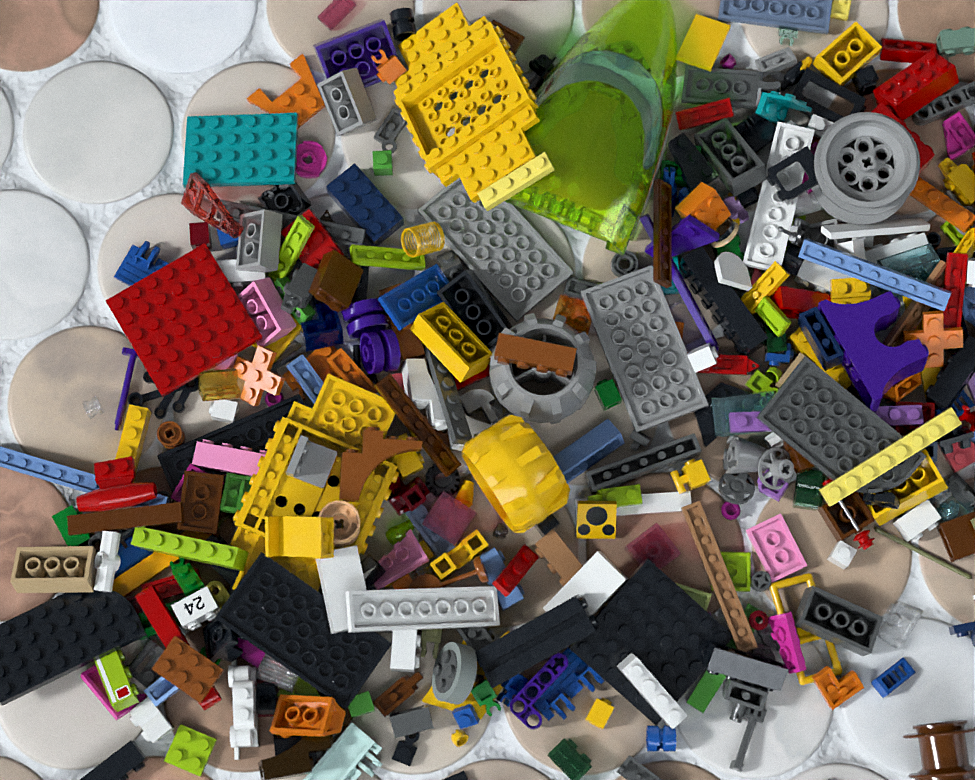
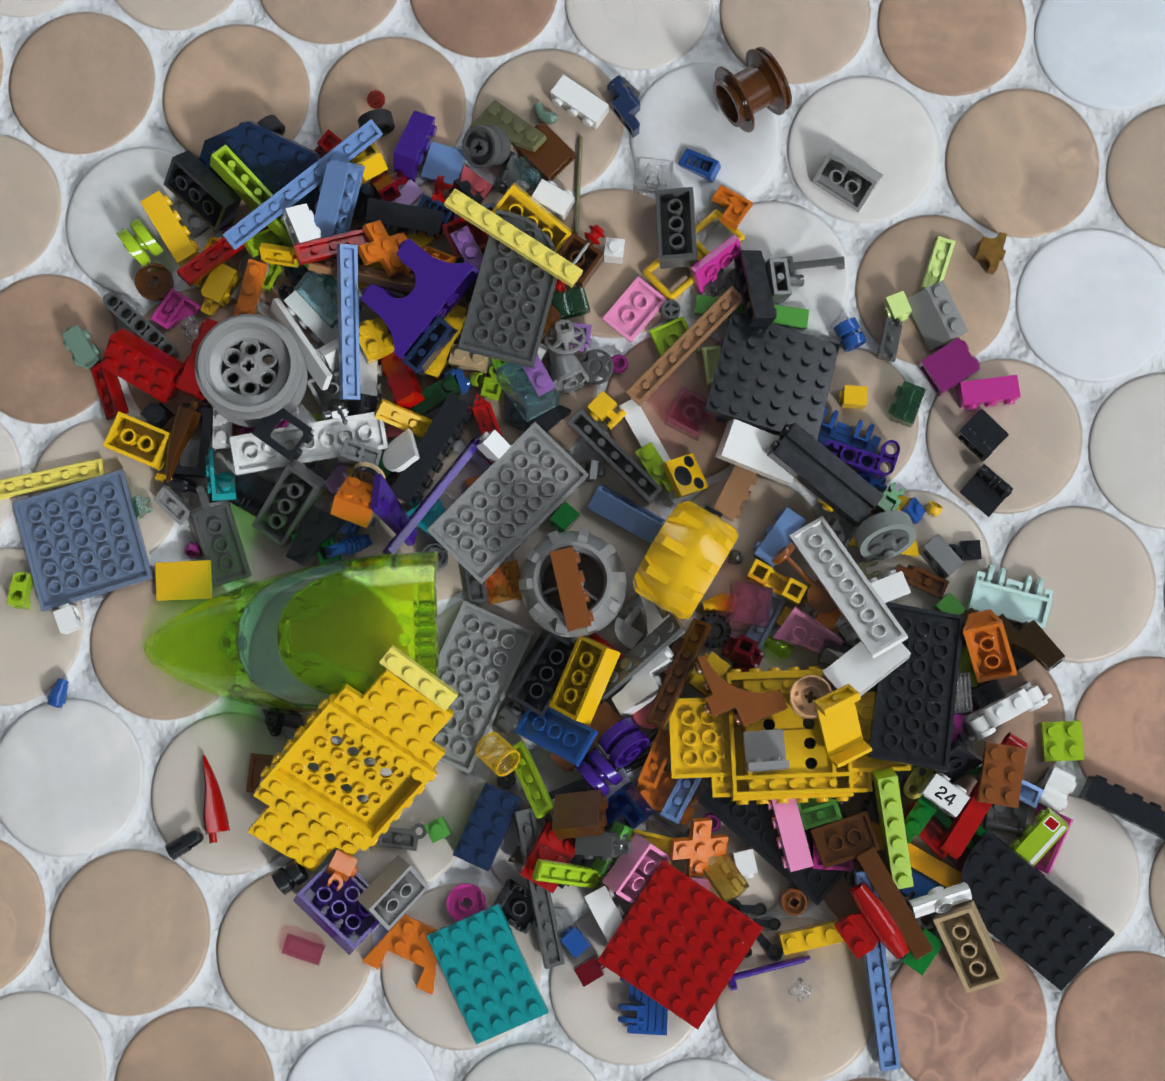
camera: 105 degrees left, 5 degrees up
clear red plate [181,172,244,238] -> none
light grey slope [236,209,282,272] -> none
red plate [492,544,539,597] -> none
white brick [617,653,688,729] -> none
reddish brown tile [653,178,672,288] -> none
red plate [675,98,735,131] -> none
dark red plate [749,610,769,630] -> none
lime tile [755,296,791,337] -> none
black plate [862,492,900,509] -> none
none -> reddish brown piece [166,400,201,483]
none -> clear wheel [179,315,200,341]
none -> dark grey hinge [337,438,382,467]
none -> black plate [497,770,516,789]

